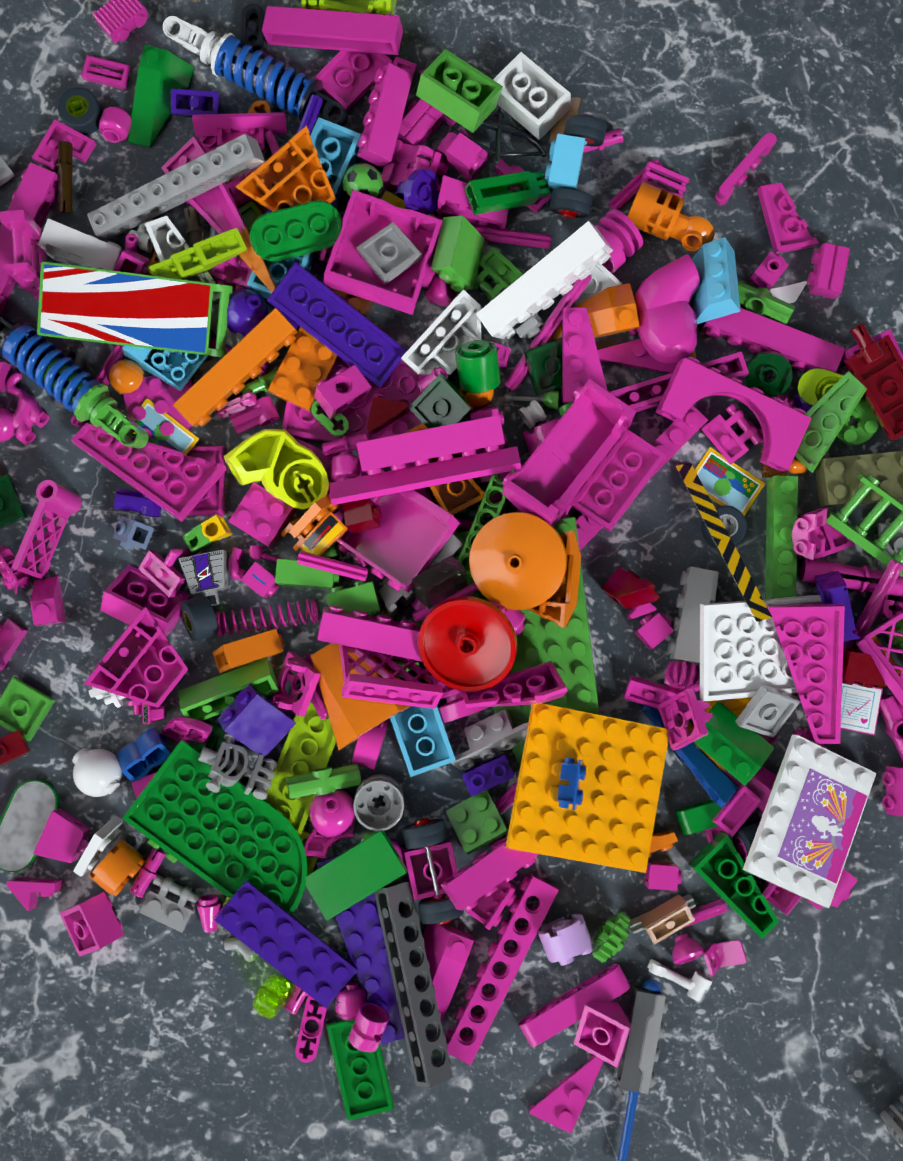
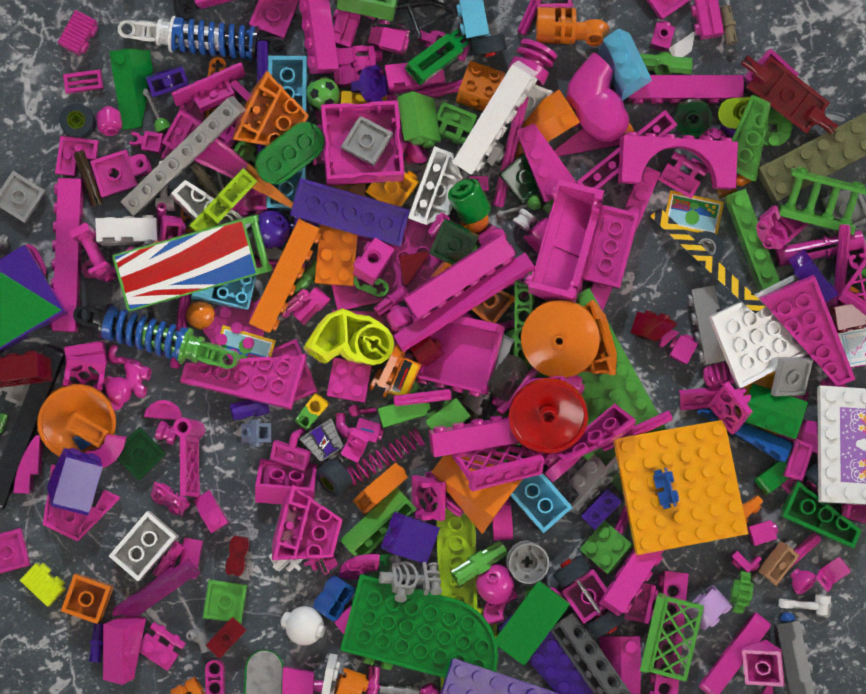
camera: 20 degrees left, 0 degrees up
none -> dark pink plate [90,150,152,198]
none -> dark pink plate [129,131,165,154]
none -> hinge [143,89,170,133]
none -> dark pink tile [144,400,182,421]
none -> dark pink wheel [155,421,178,445]
none -> dark red brick [225,535,251,576]
none -> dark pink slope [341,428,371,462]
none -> light orange plate [366,170,420,207]
none -> orange bracket [456,61,505,112]
none -> dark pink axle [602,411,673,451]
none -> bright green fence [640,593,704,681]
none -> dark tan pin [719,5,738,45]
none -> dark pink bracket [729,550,762,573]

